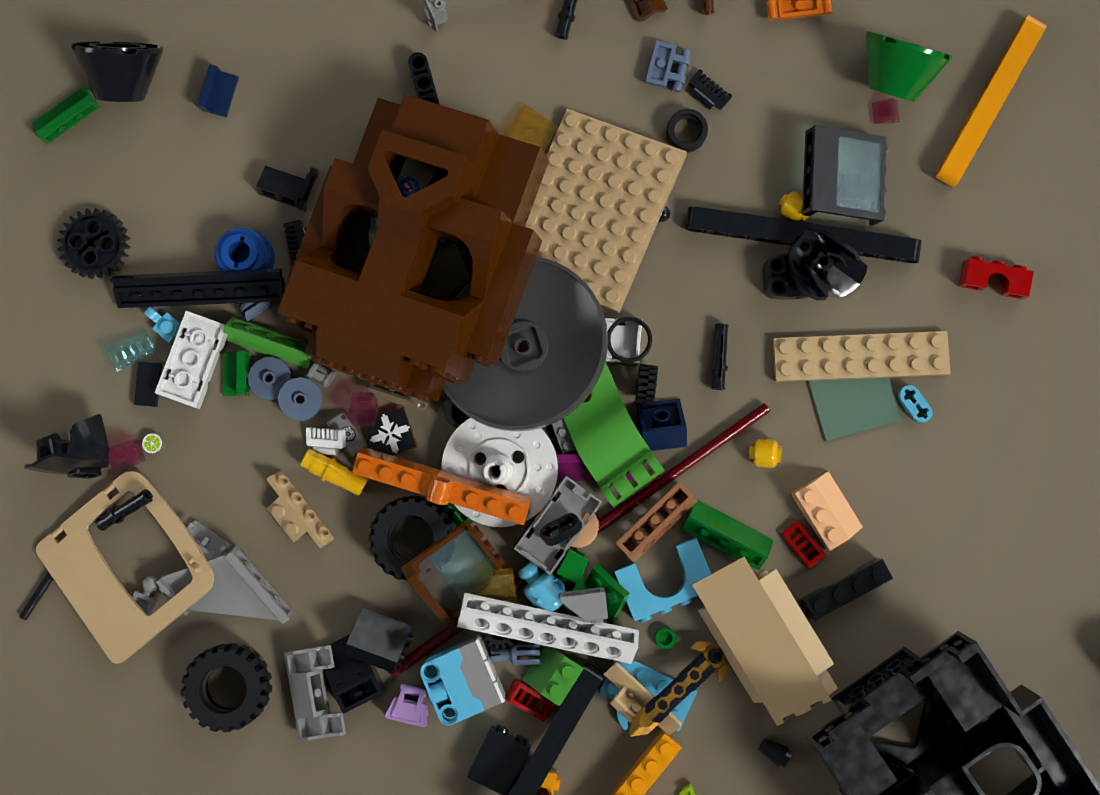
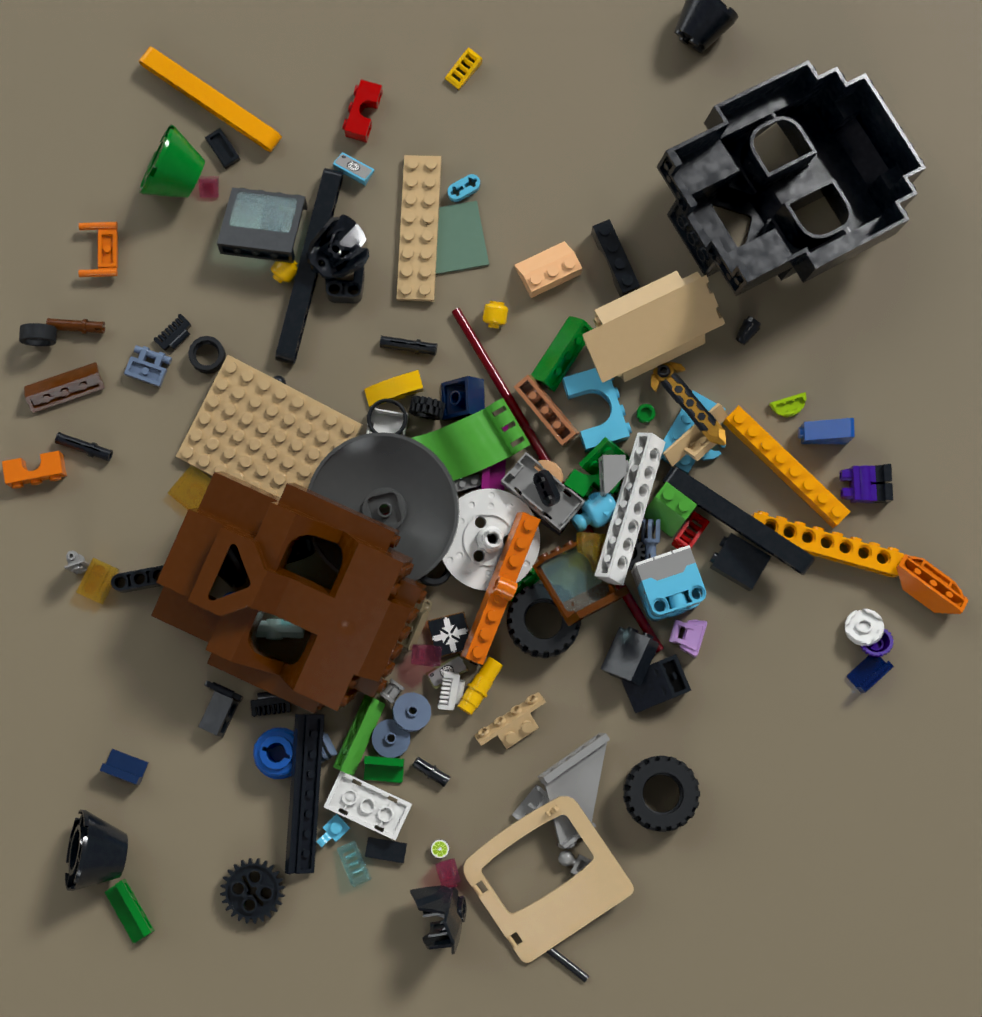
camera: 85 degrees left, 5 degrees down
black pin [96,489,153,531] -> none
light grey bracket [284,645,346,741] -> none
red slope [781,520,826,570] -> none
none -> clear yellow plate [76,558,120,605]
none -> black tile [205,128,241,169]
none -> slope [333,152,375,186]
none -> yellow slope [364,370,424,407]
none -> black axle [413,757,451,787]
none -> yellow slope [445,47,482,90]

